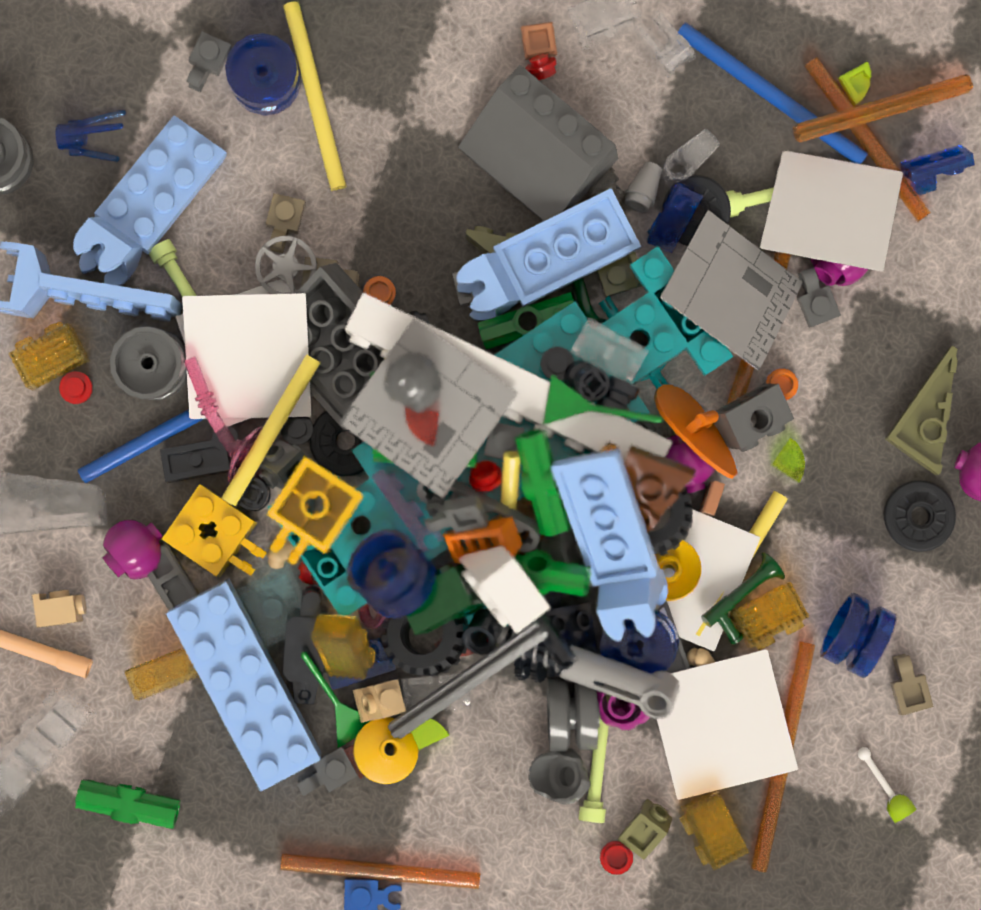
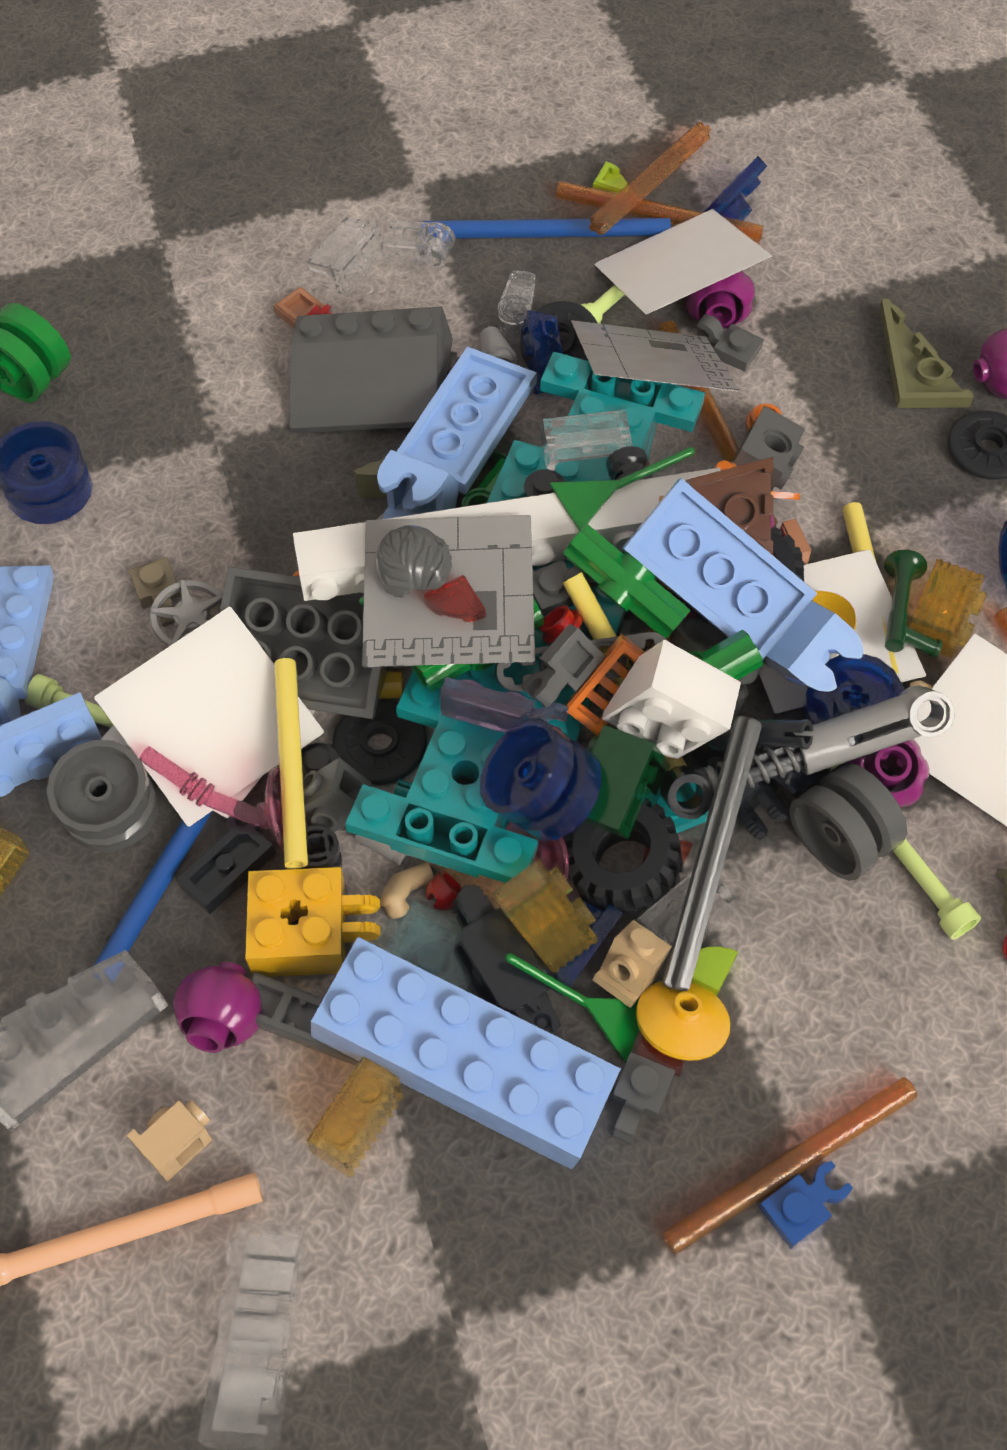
camera: 30 degrees left, 25 degrees down
red plate [59,371,93,404] -> none
green piece [75,779,181,829] -> none
yellow hinge [267,457,365,565] -> none
light yellow piece [283,1,346,191] -> none
dark grey hair [528,748,590,804] -> none
black wheel [564,360,609,401] -> none
olive bracket [597,252,642,298] -> none
clear neon green tile [771,437,805,483] -> none

